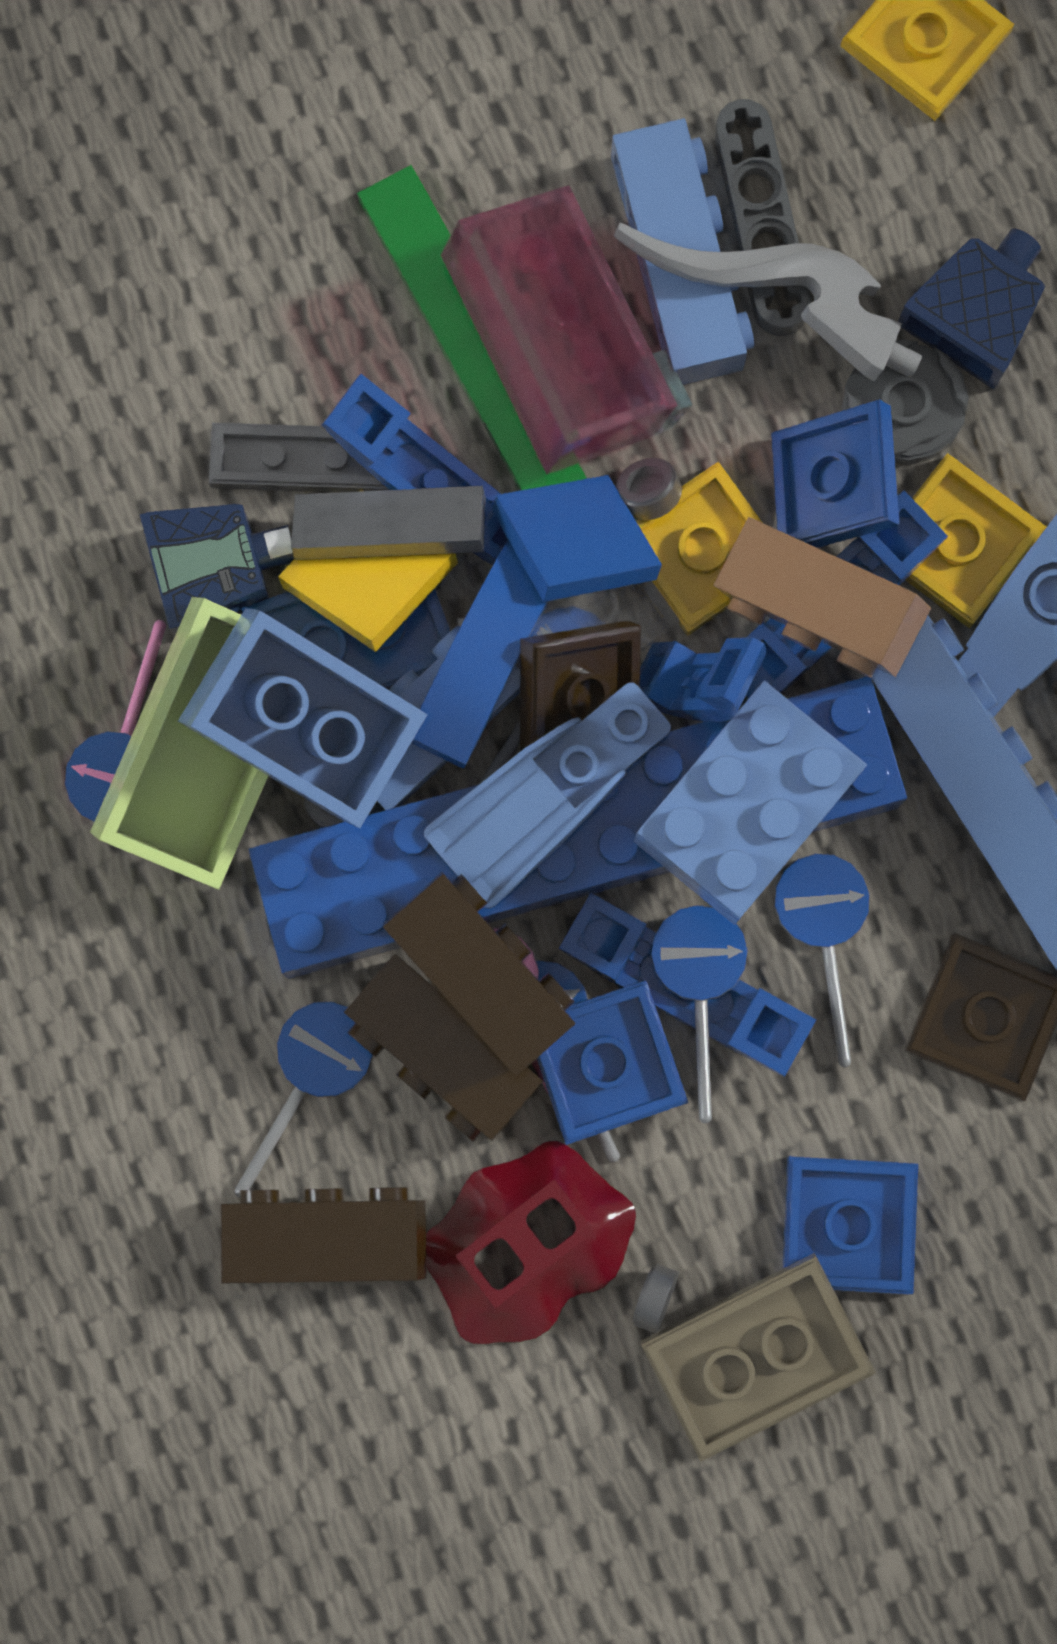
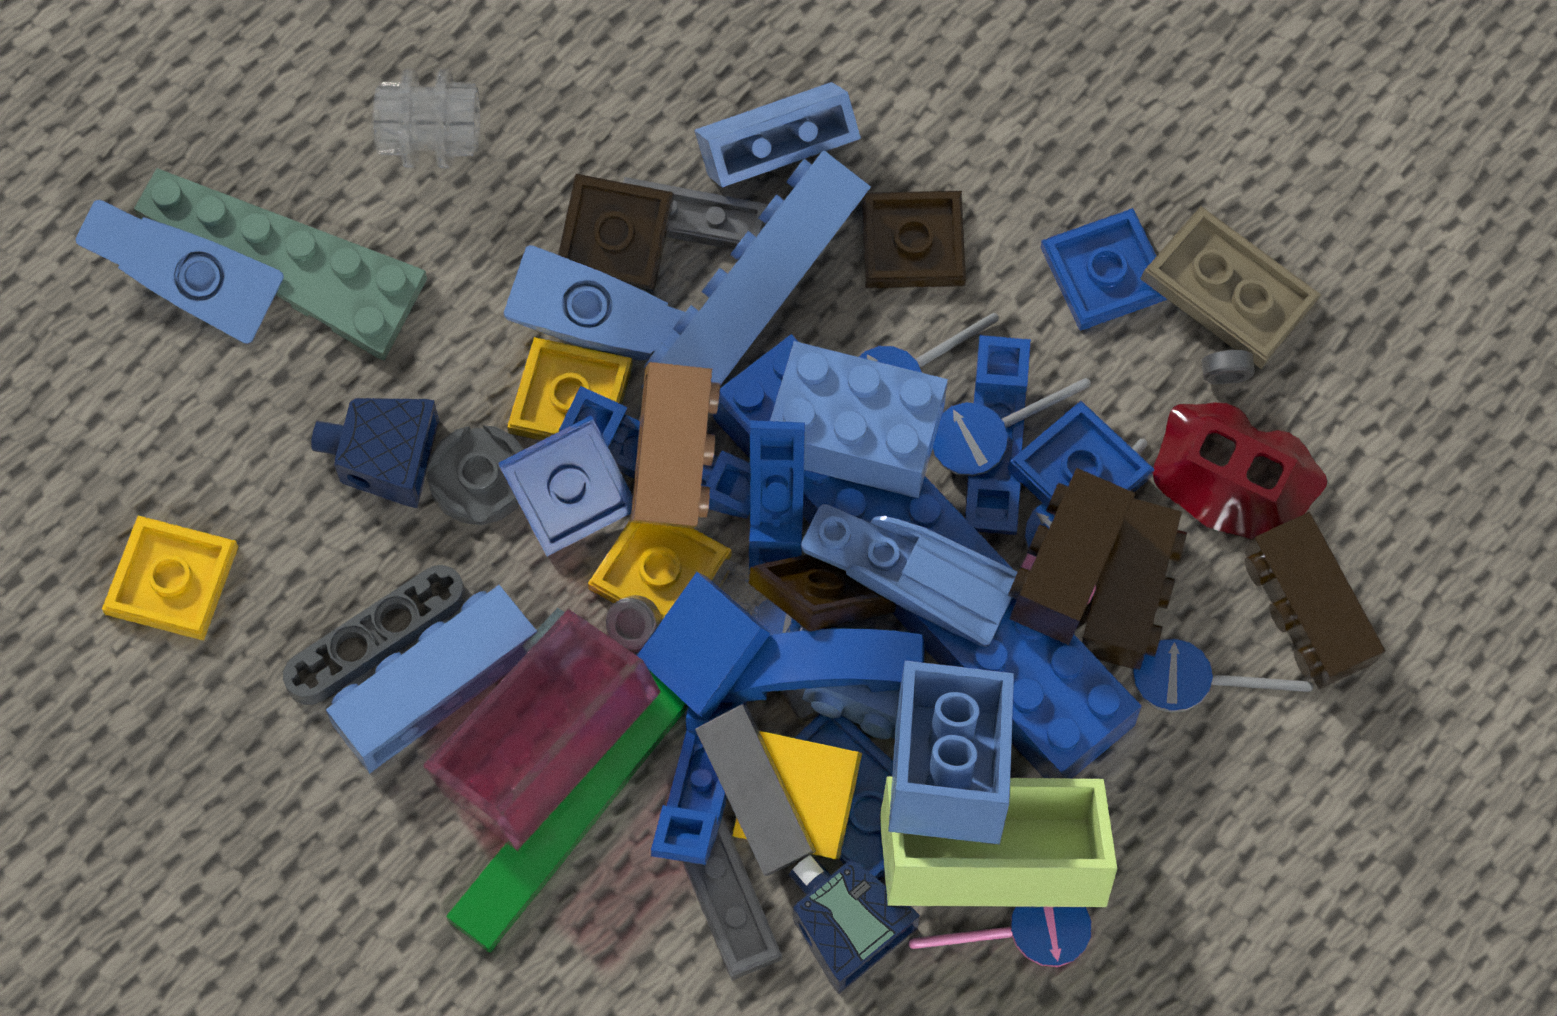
camera: 115 degrees left, 15 degrees down
light grey piece [613,222,922,381] -> none

